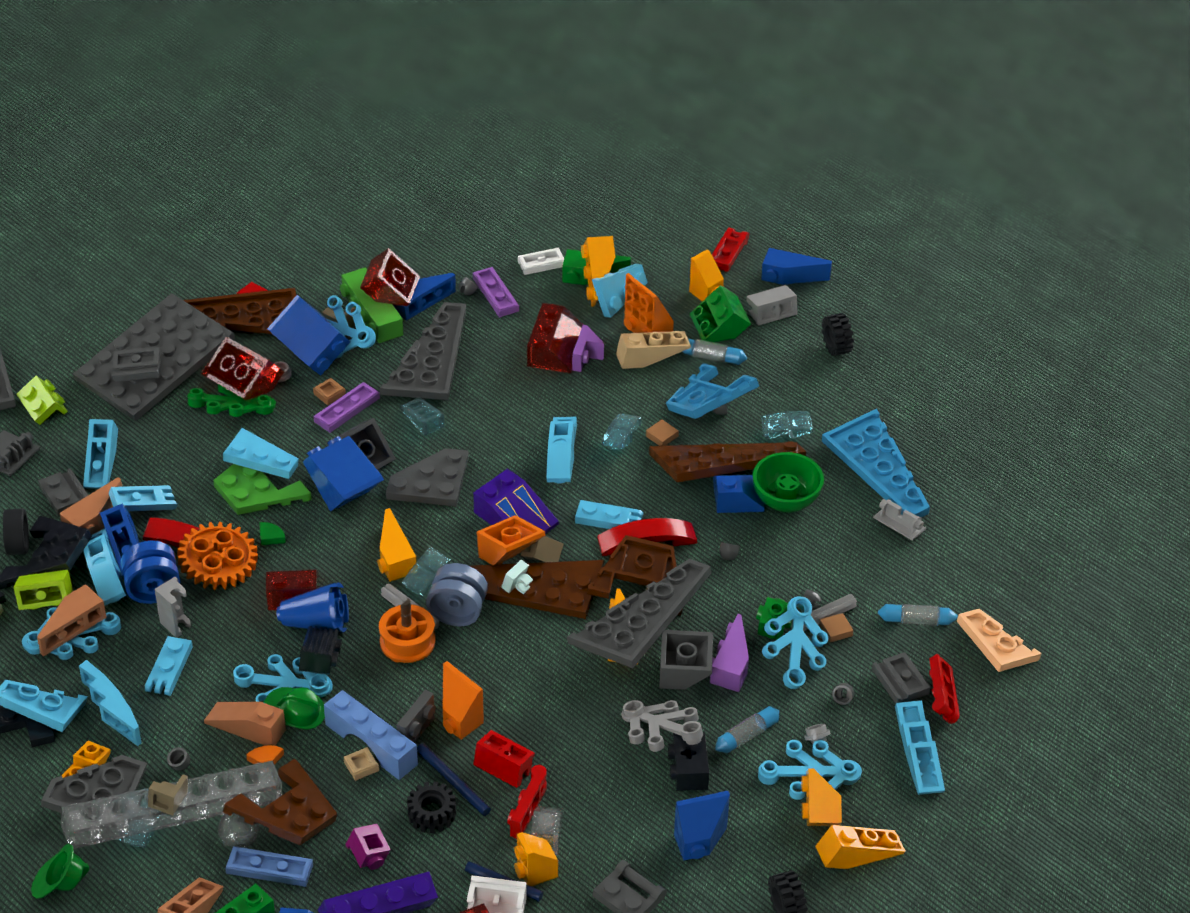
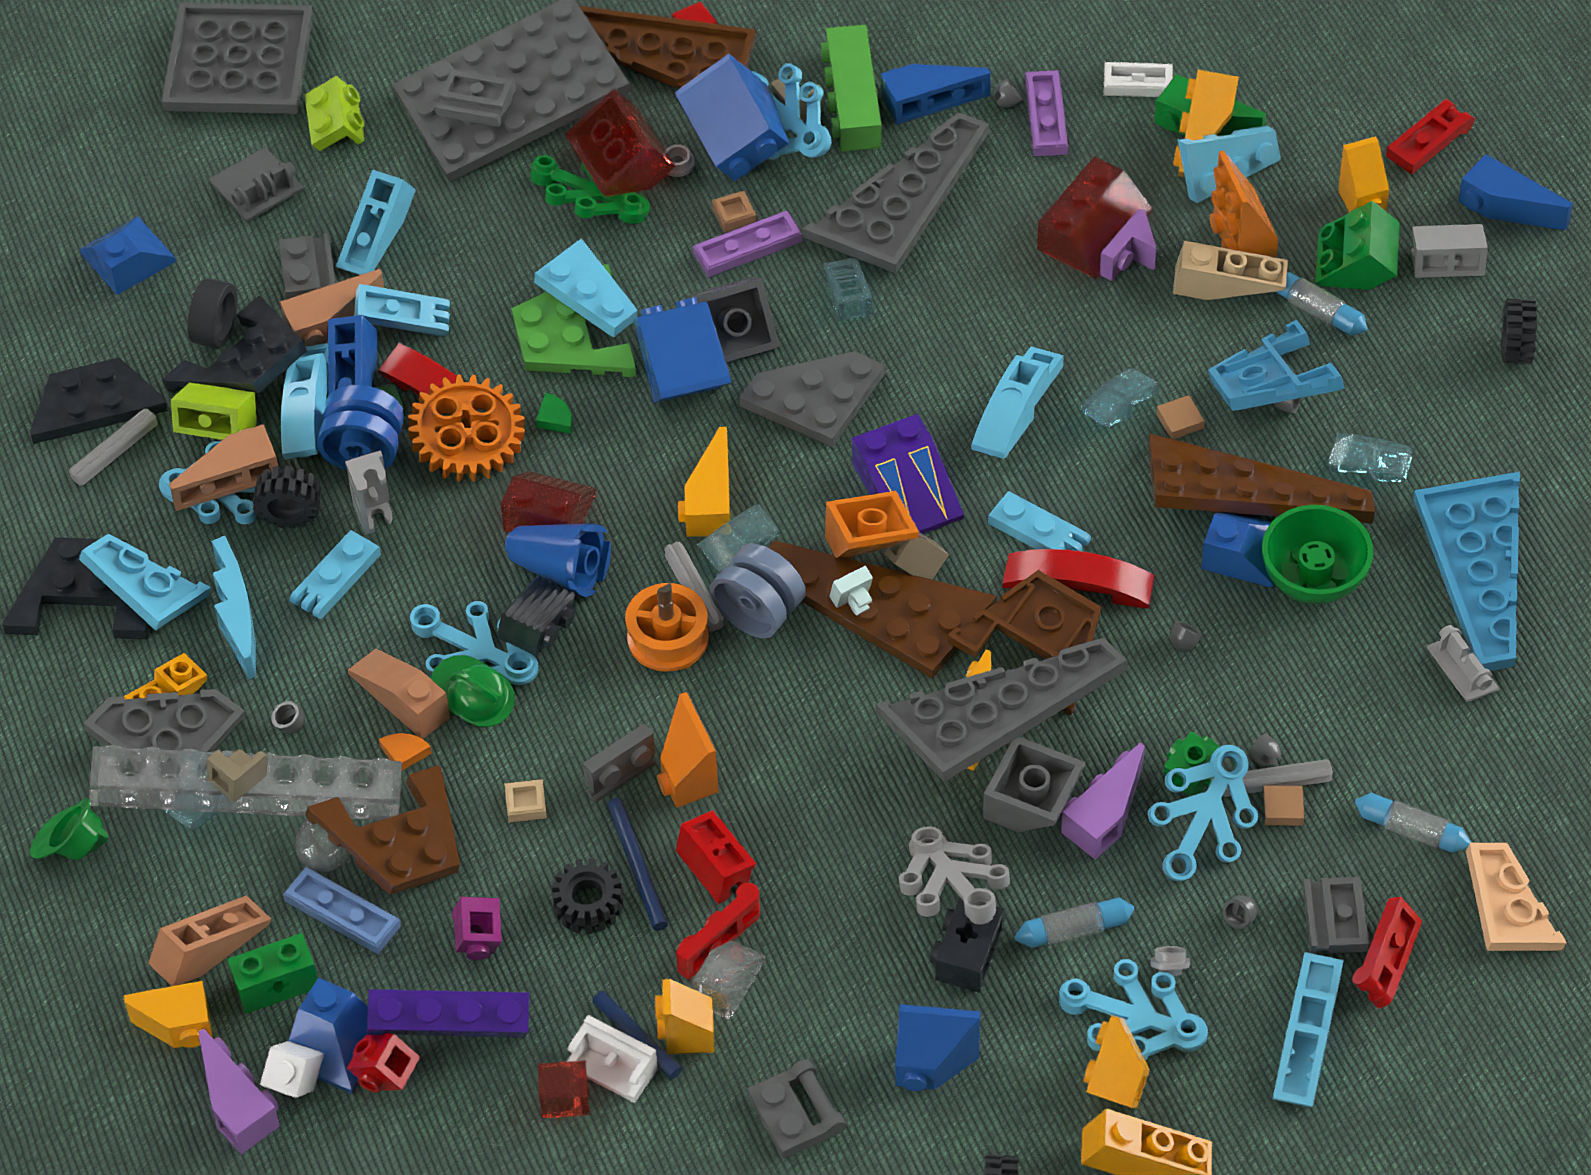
camera: 25 degrees right, 10 degrees up
medium blue arch [324,690,418,780] -> none
clear red slope [360,248,420,306] -> none
none -> black tyre [253,466,322,529]

